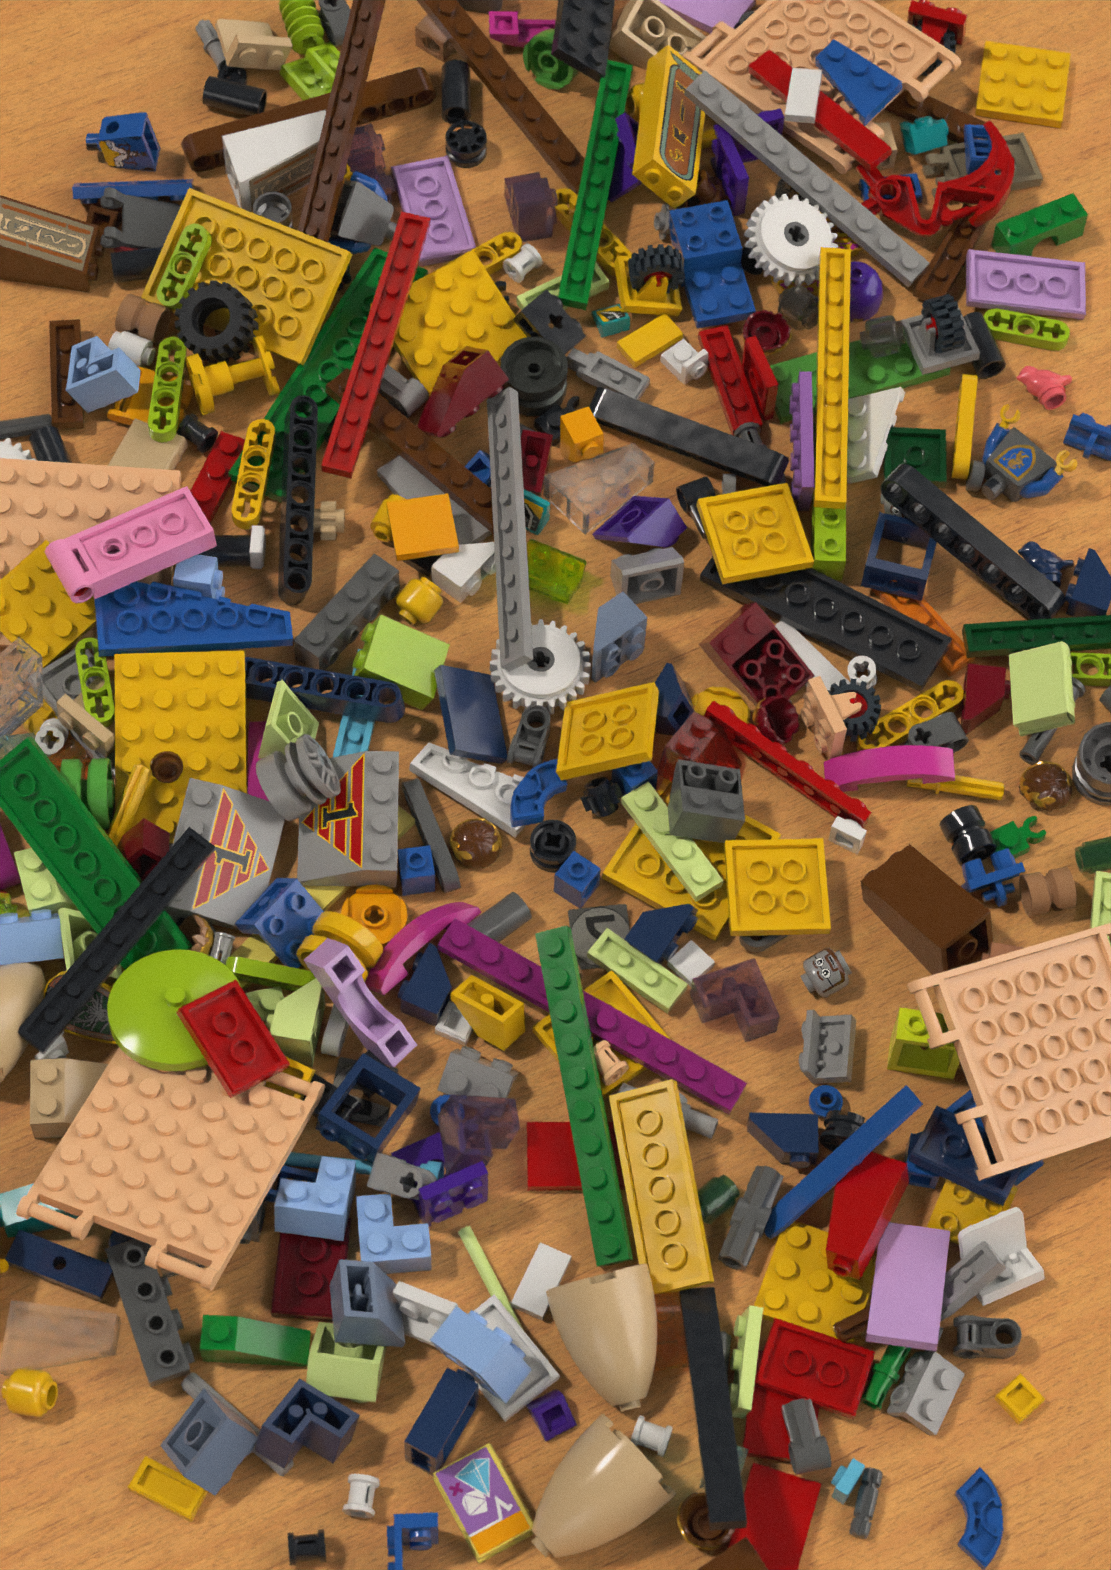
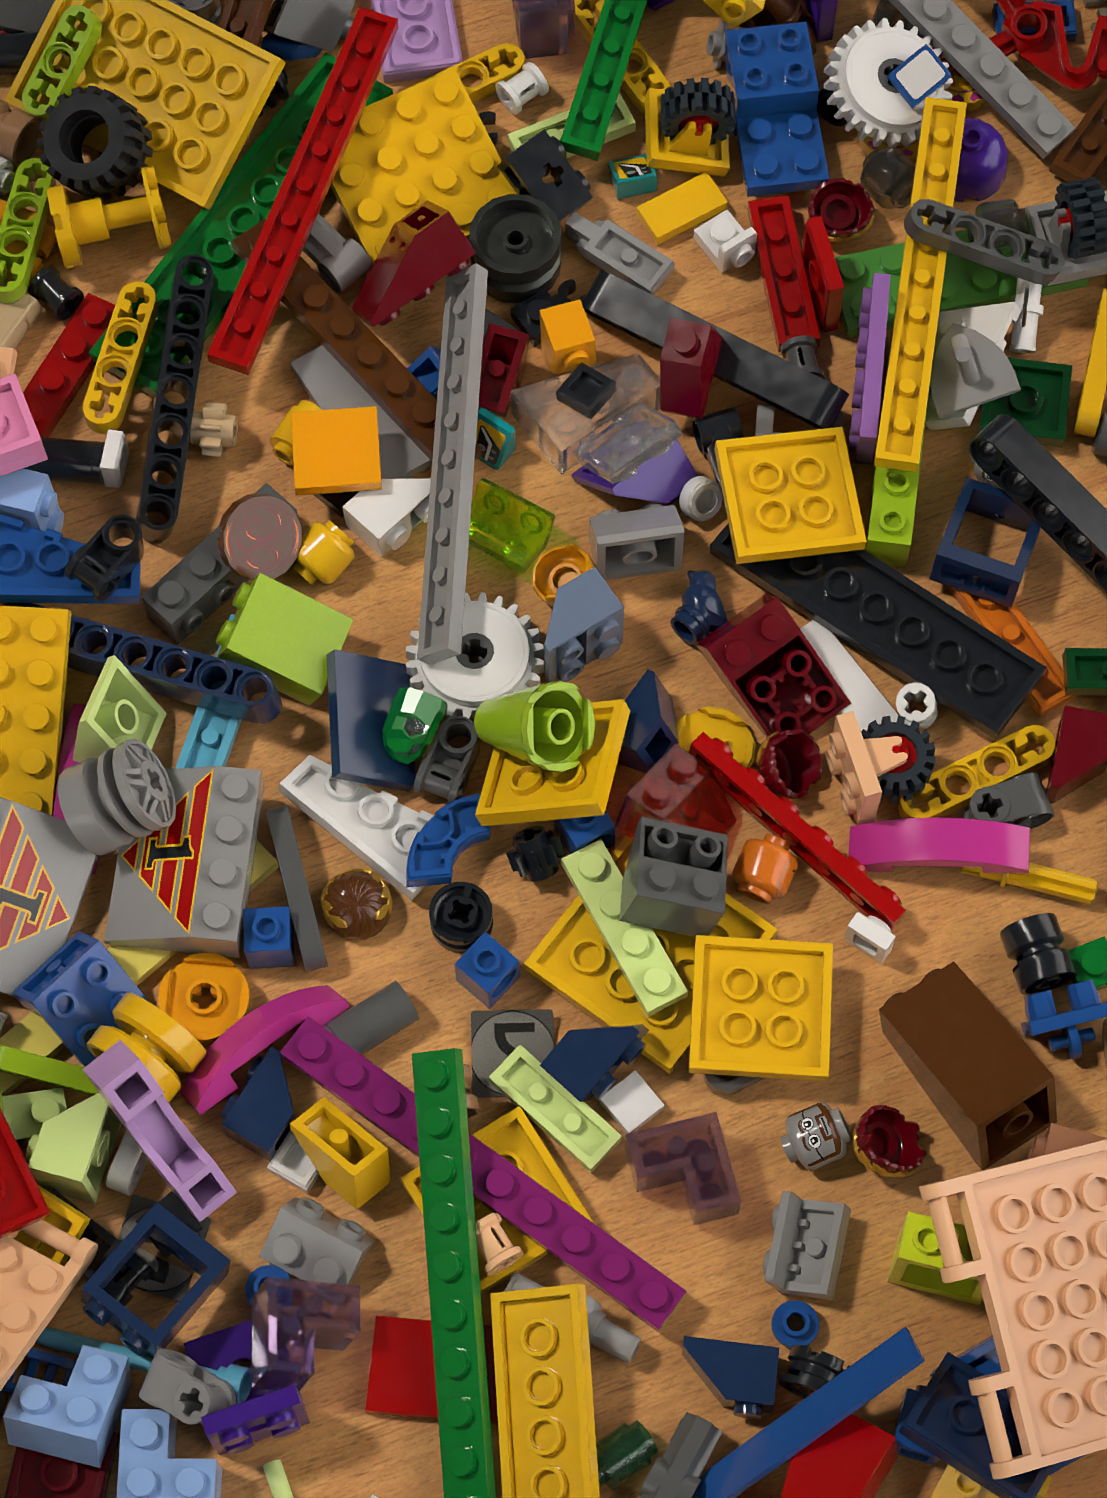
camera: 10 degrees right, 5 degrees up
none -> black piece [64,515,144,602]
none -> reddish brown tile [217,494,302,580]
none -> green rock [382,687,447,764]
none -> lime cone [474,681,595,772]
none -> light orange hair [532,543,595,606]
none -> black tile [556,362,617,419]
none -> clear plate [573,403,683,485]
none -> dark red slope [660,317,723,419]
none -> dark blue animal [670,570,728,645]
none -> white tile [679,476,723,521]
none -> orange head [732,834,798,904]
none -> dark red hair [852,1105,927,1177]
none -> white slope [887,44,951,109]
none -> dark grey beam [904,199,1064,285]
none -> light grey shield [930,323,1021,419]
none -> white pin [1009,277,1044,354]

